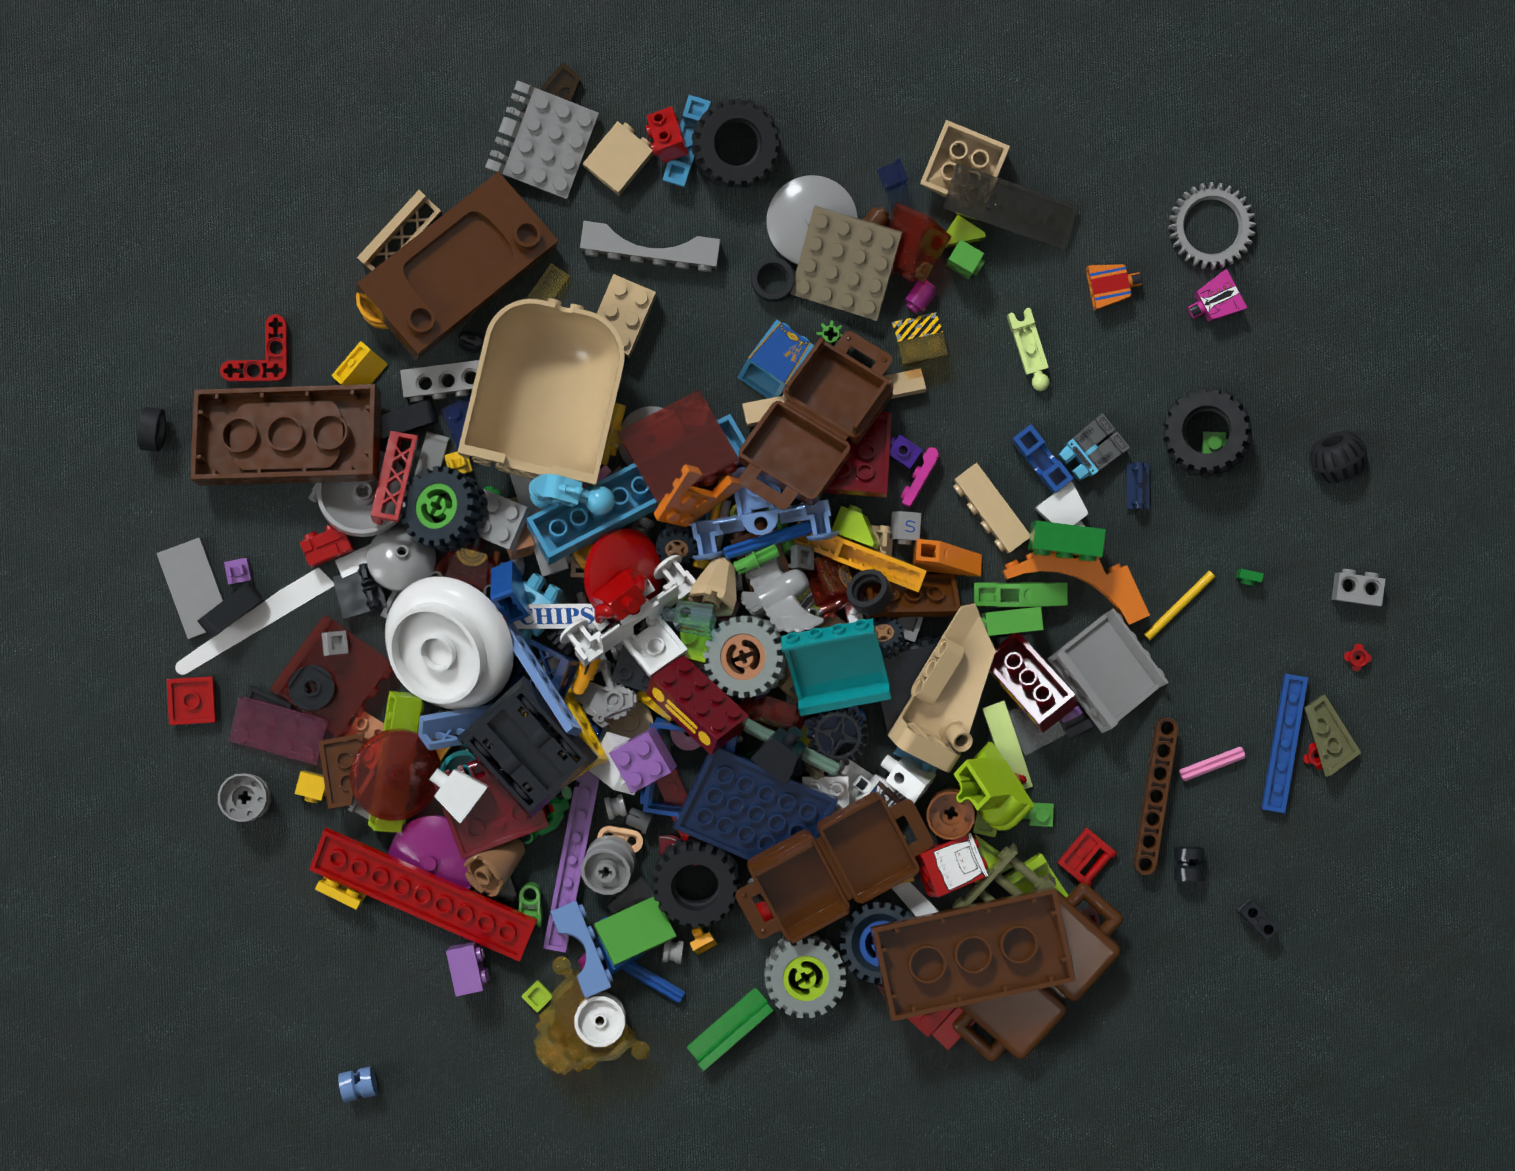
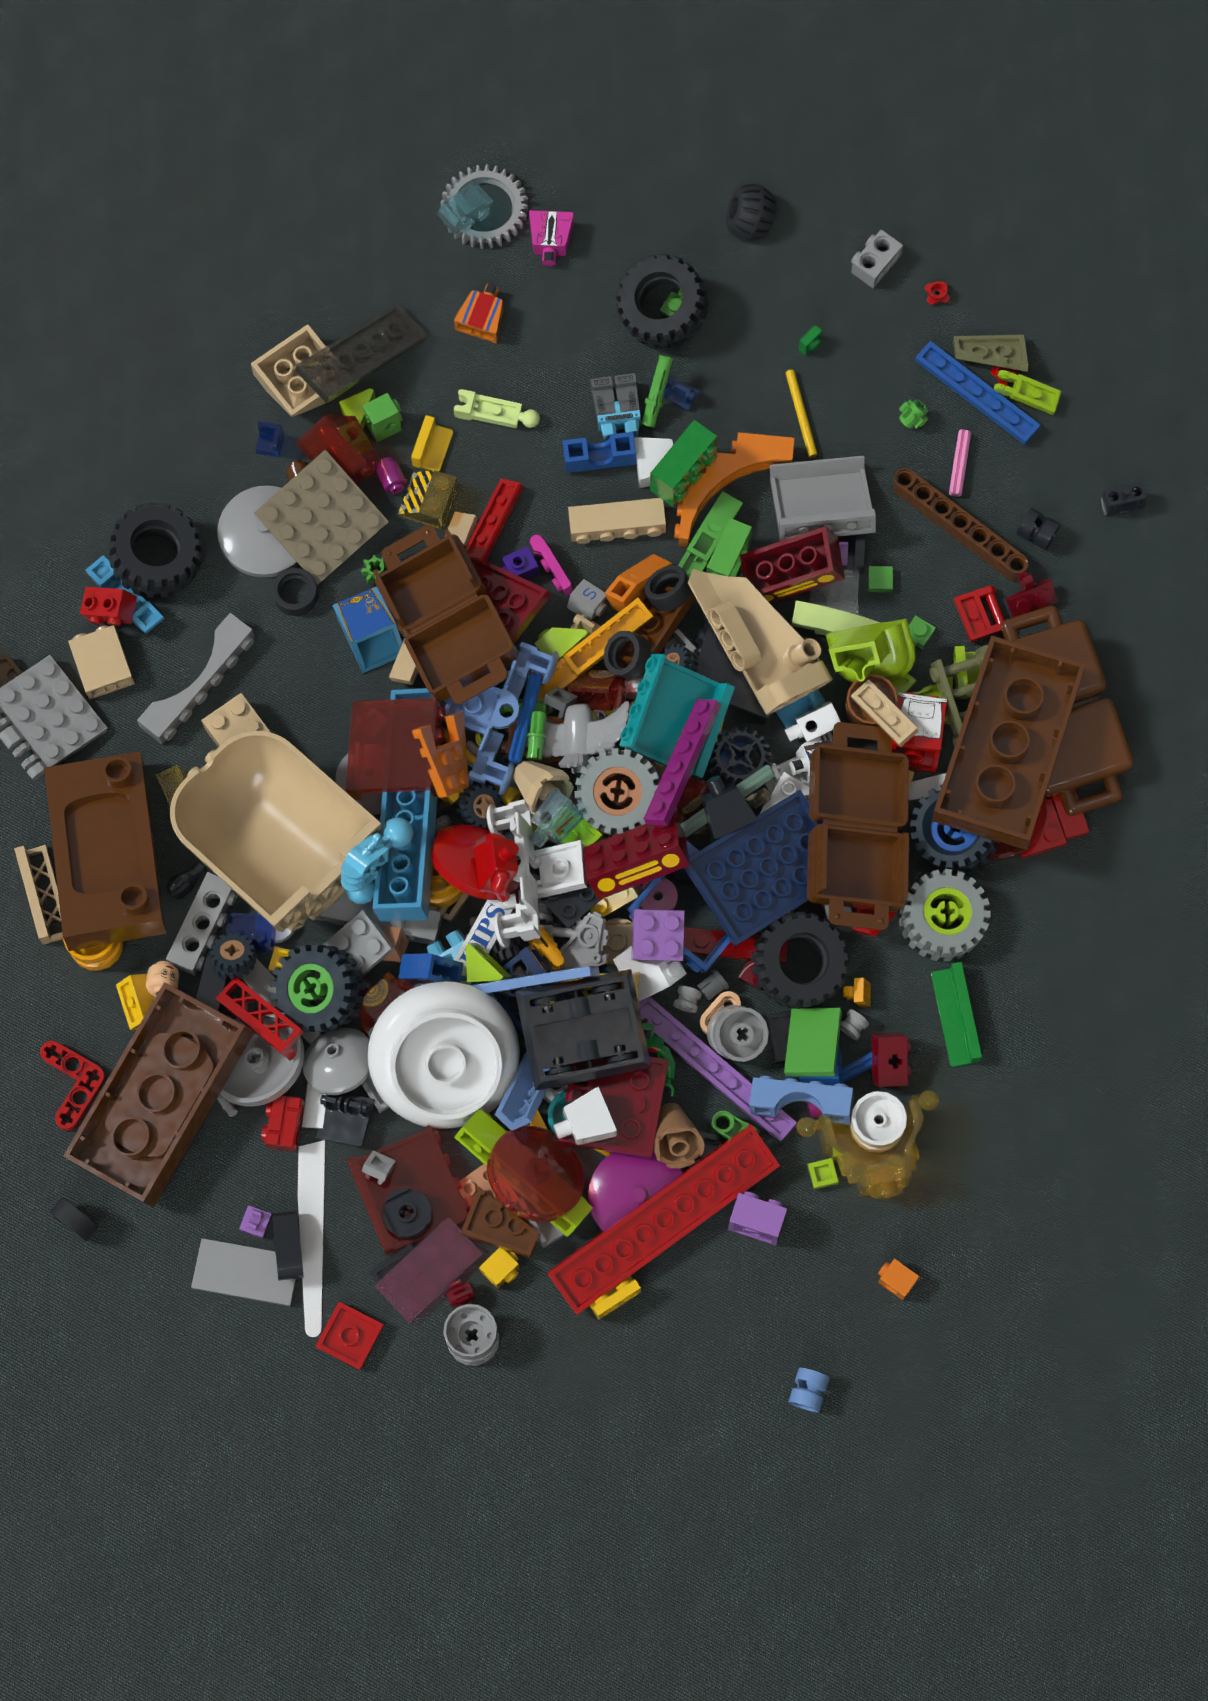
camera: 50 degrees left, 15 degrees down
none -> light nougat head [146,961,180,997]
none -> black wheel [210,932,256,979]
none -> yellow panel [411,415,453,473]
none -> clear light blue brick [437,181,494,234]
none -> dark red gear [445,1279,476,1309]
none -> red tile [466,478,524,565]
none -> lime slope [466,943,512,982]
none -> bright green pin [641,355,674,427]
none -> magenta plate [643,699,721,826]
none -> black tyre [644,565,692,611]
none -> tan plate [851,680,919,747]
none -> bright green tile [868,566,893,592]
none -> dark red brick [872,1032,911,1087]
none -> orange brick [878,1258,919,1300]
none -> bright green gear [899,399,928,429]
none -> lime hinge [993,370,1061,415]
none -> dark red plate [1006,571,1058,618]

